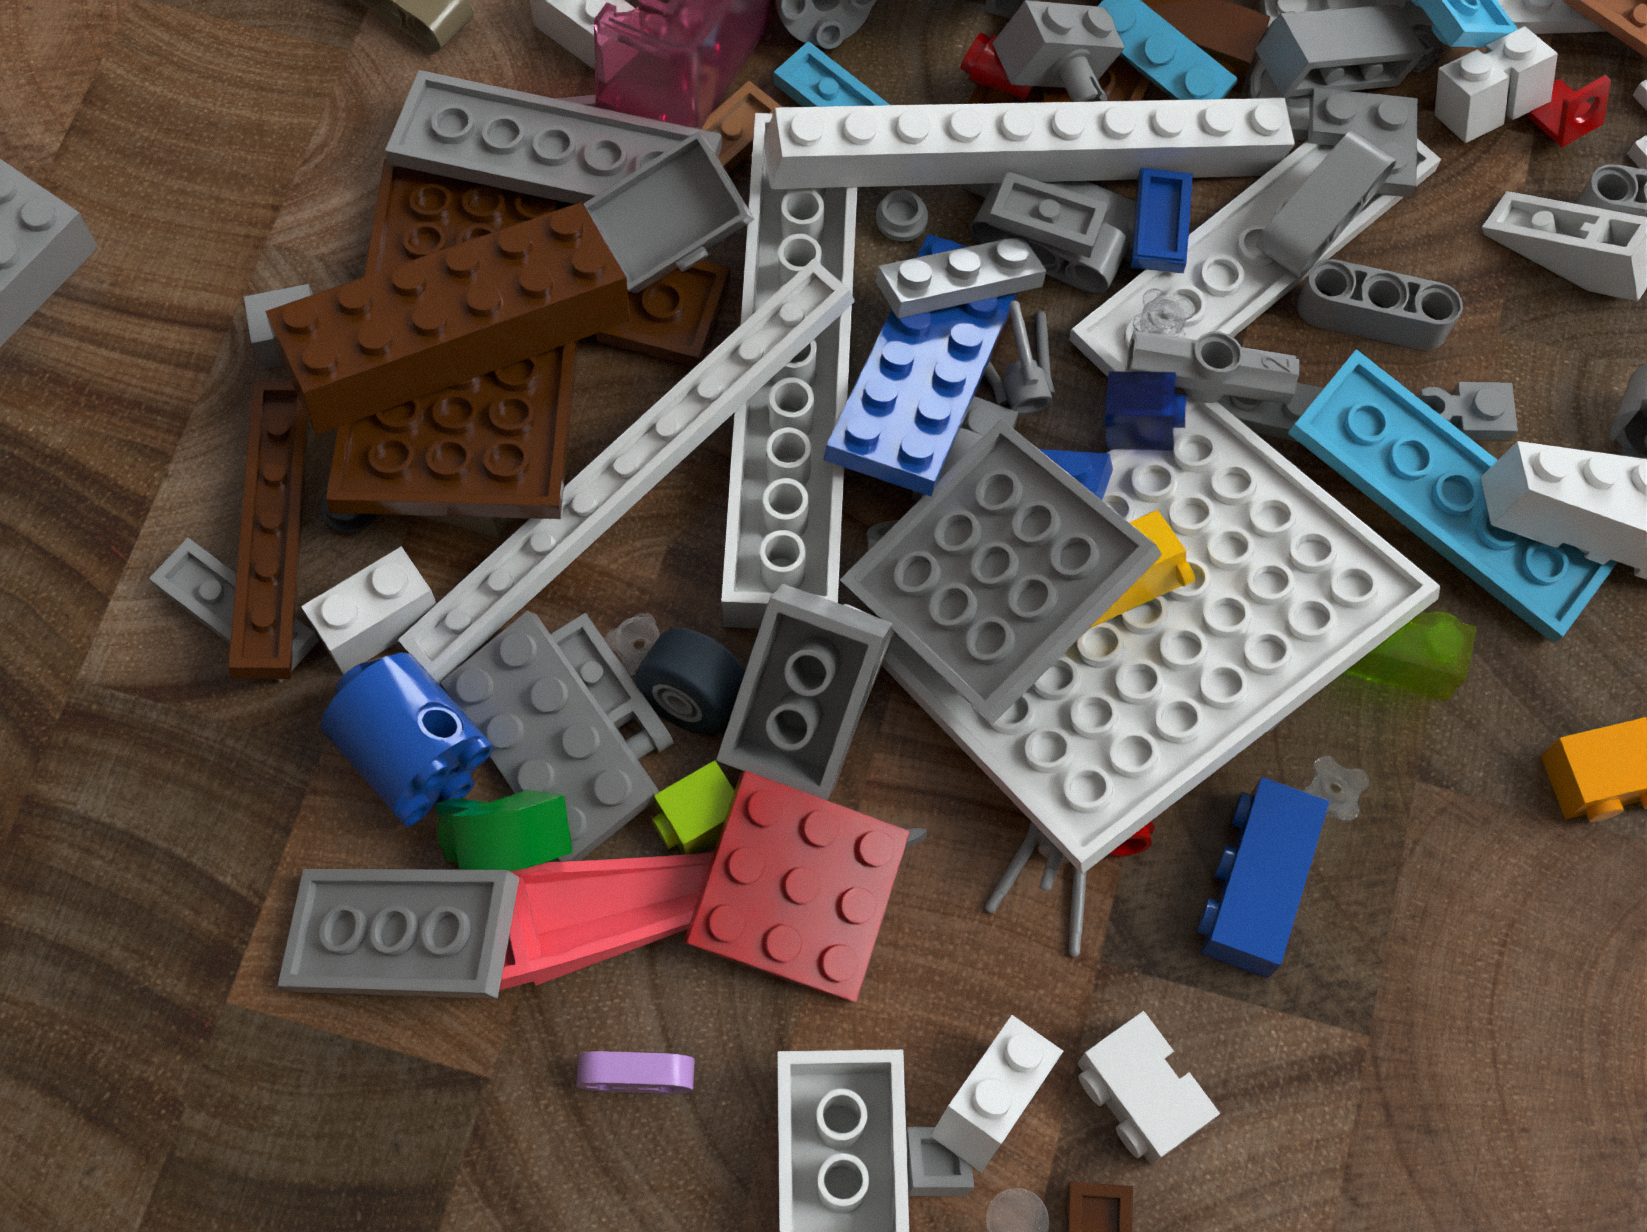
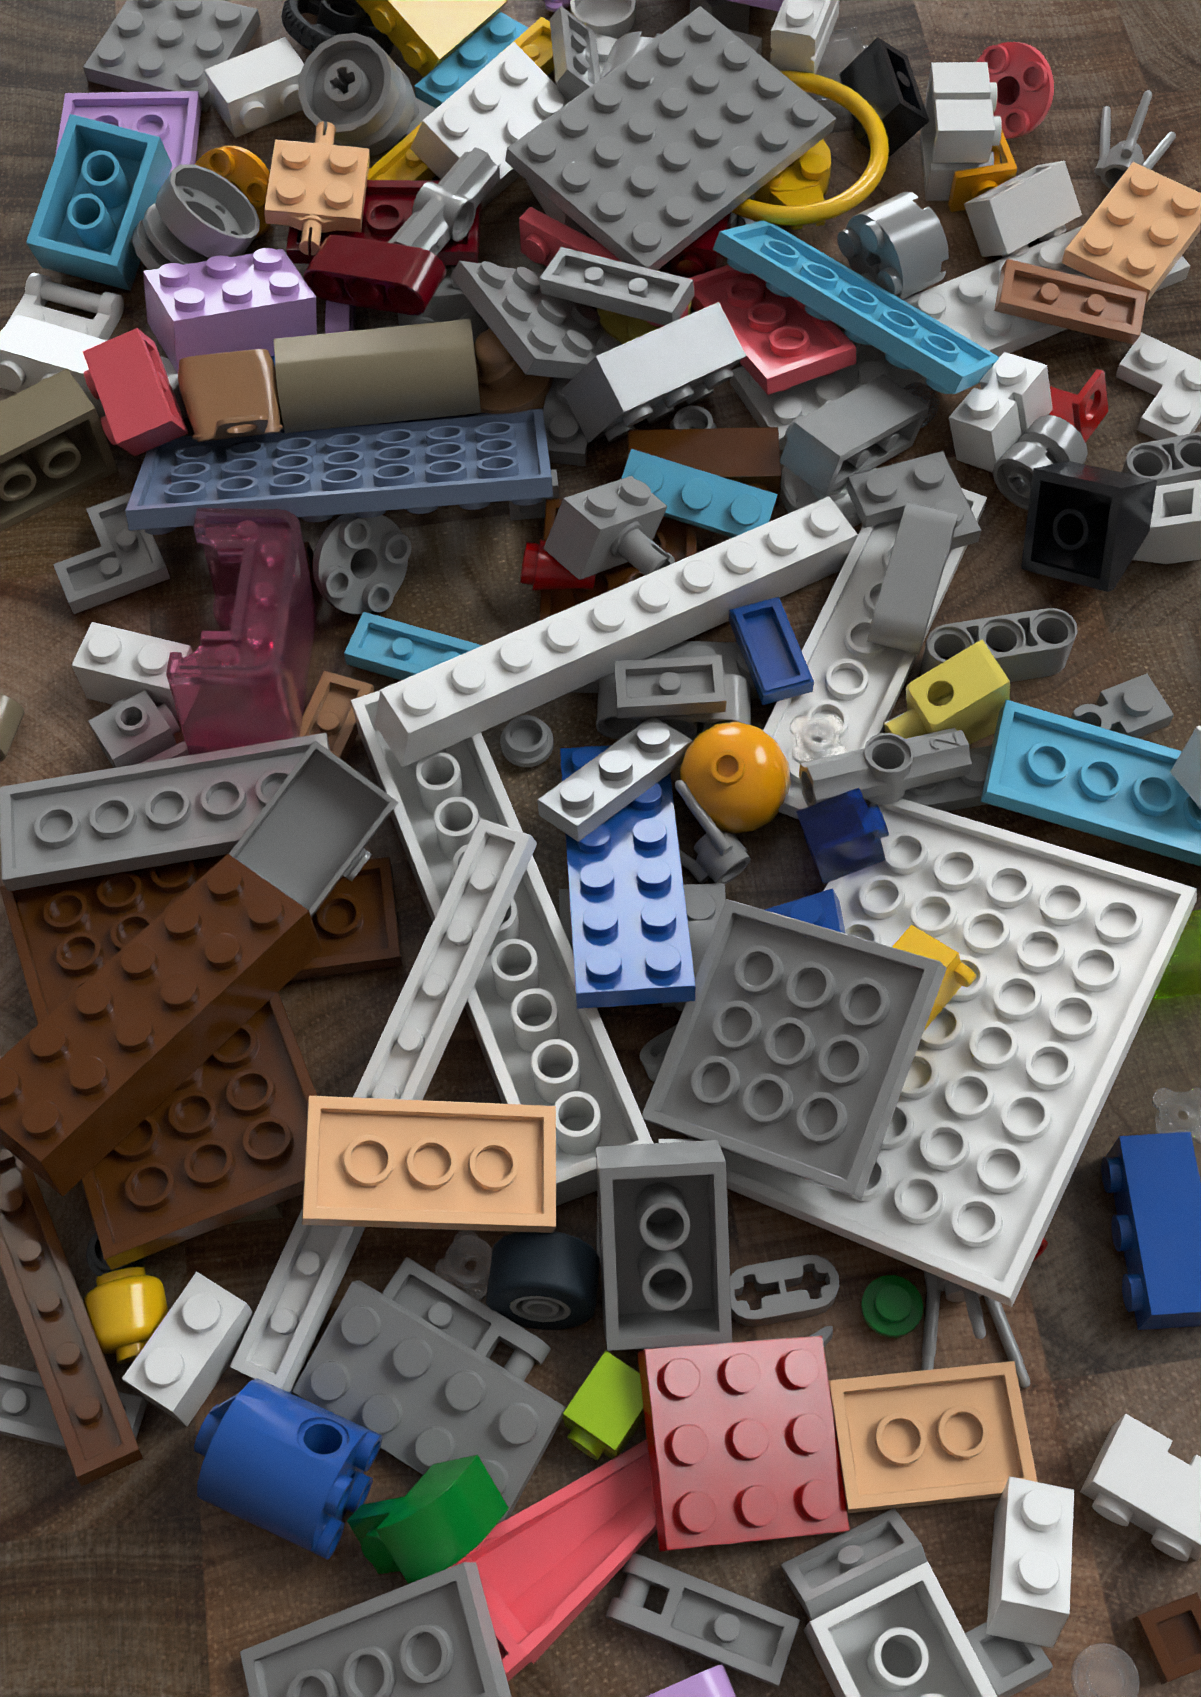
camera: 20 degrees left, 5 degrees down
none -> yellow head [84,1267,169,1364]
none -> light grey brick [88,690,181,768]
none -> light nougat plate [302,1096,556,1233]
none -> light grey plate [605,1553,800,1688]
none -> light orange cylinder [680,722,791,834]
none -> light grey beam [730,1255,839,1327]
none -> light grey plate [781,1508,927,1620]
none -> light nougat plate [829,1361,1038,1514]
none -> green plate [861,1275,923,1338]
none -> light yellow torso [883,639,1010,744]
none -> light grey wheel [993,415,1088,510]
none -> black slope [1021,461,1157,592]

